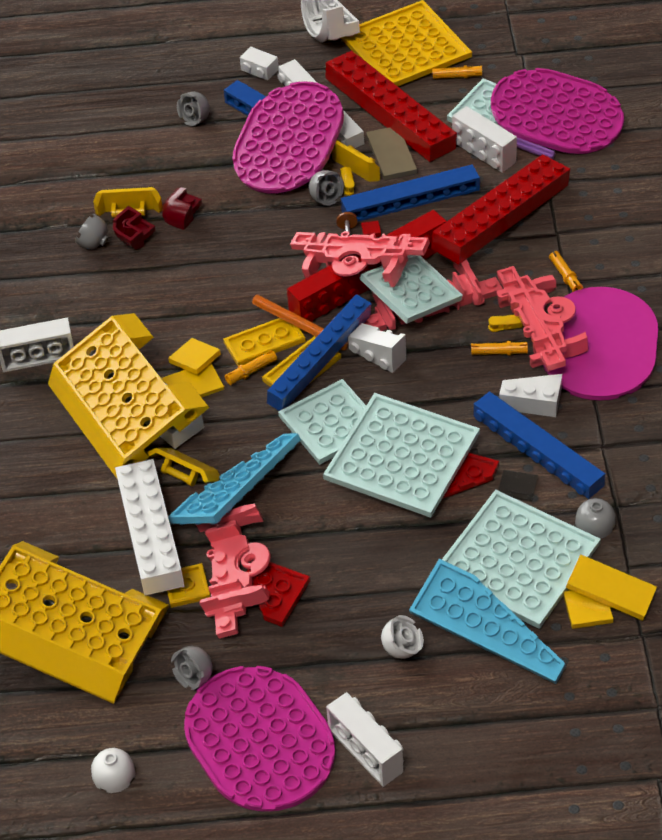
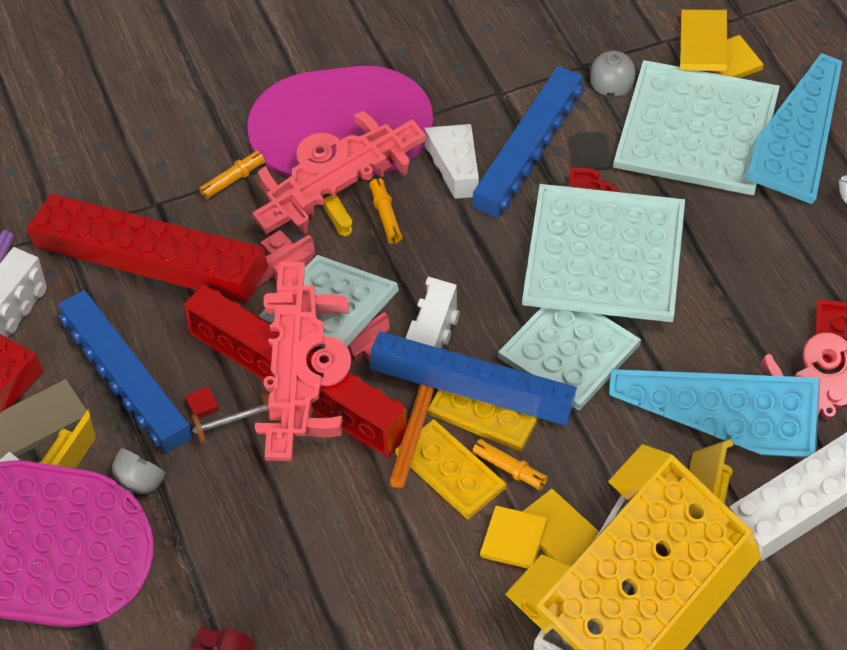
camera: 110 degrees left, 5 degrees up
yellow bar [340,167,355,196] -> none

